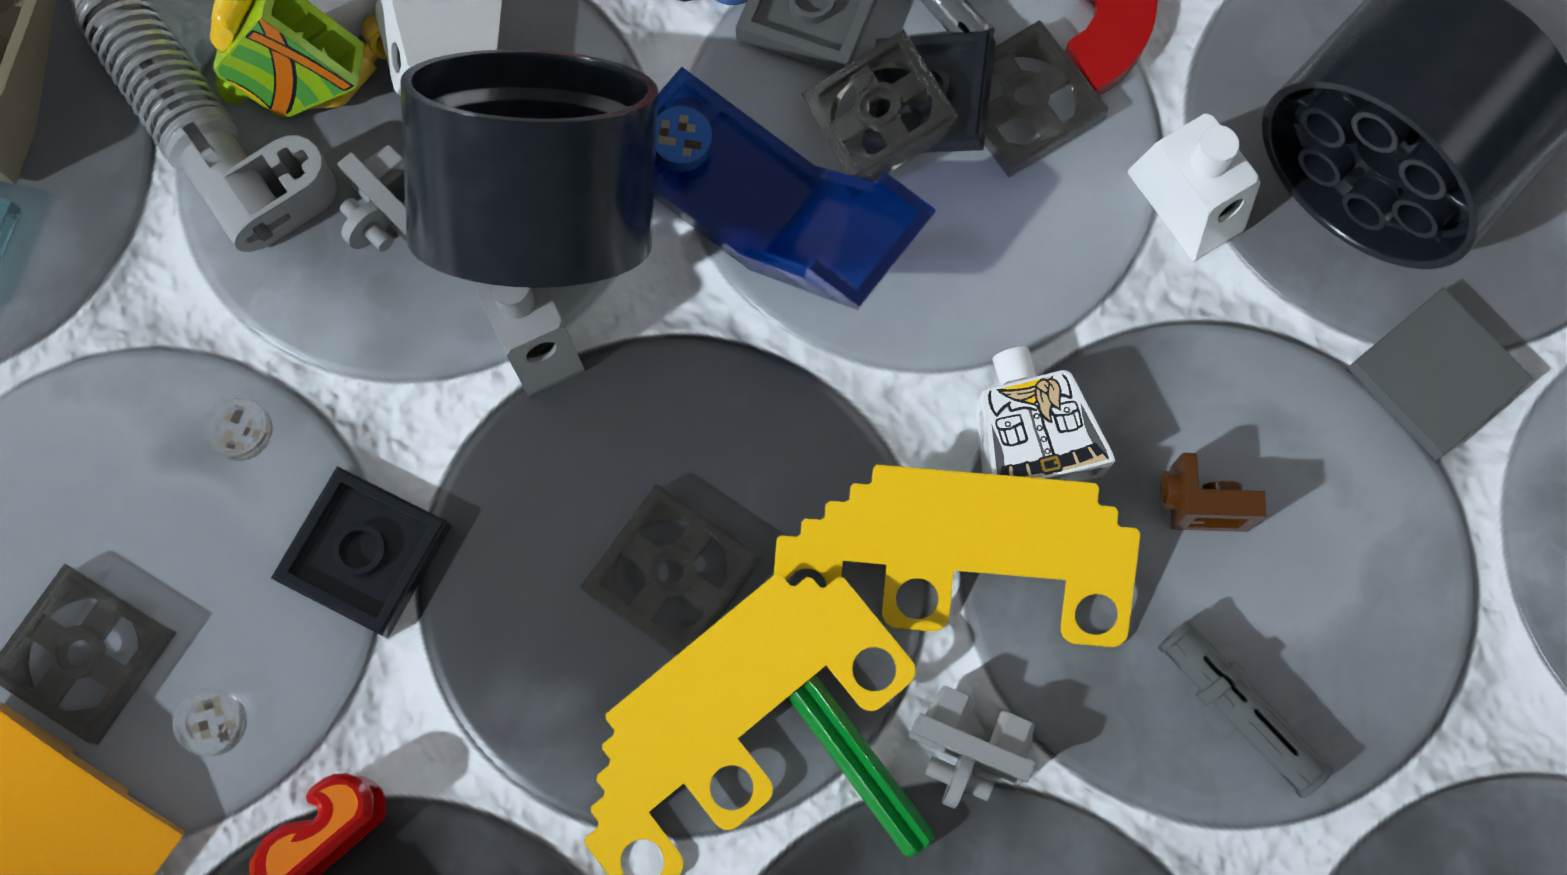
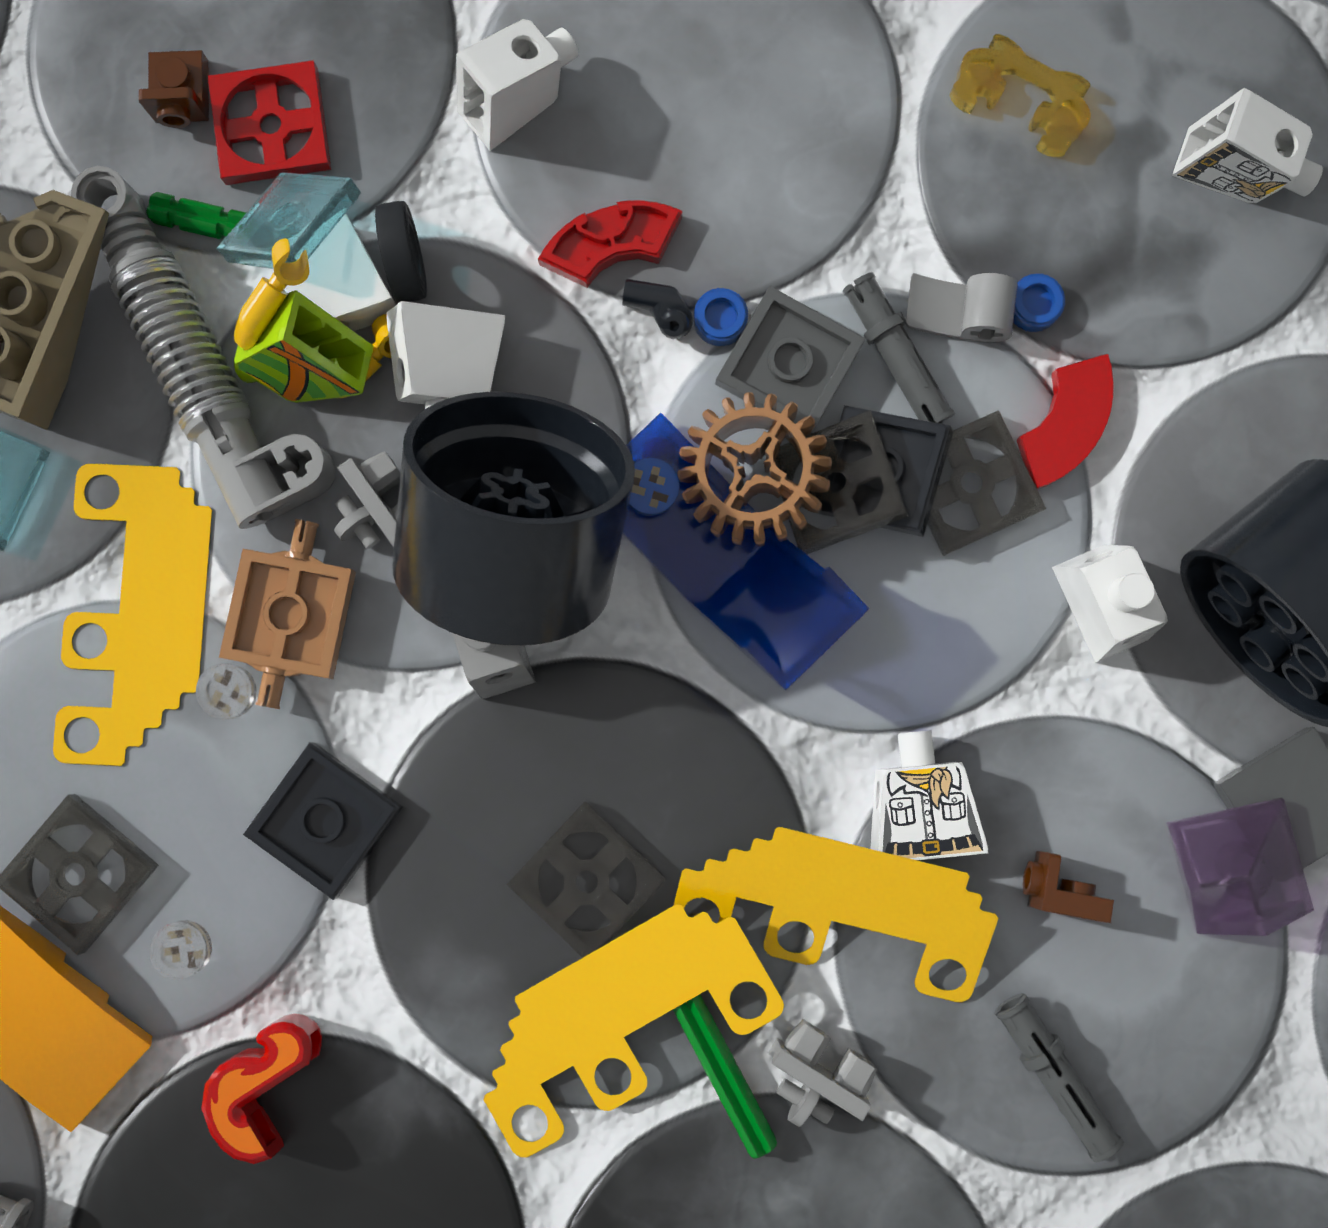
camera: 10 degrees right, 10 degrees up
none -> yellow piece [53,464,212,766]
none -> medium nougat plate [219,519,356,709]
none -> medium nougat gear [678,392,832,547]
none -> clear purple slope [1166,798,1314,936]

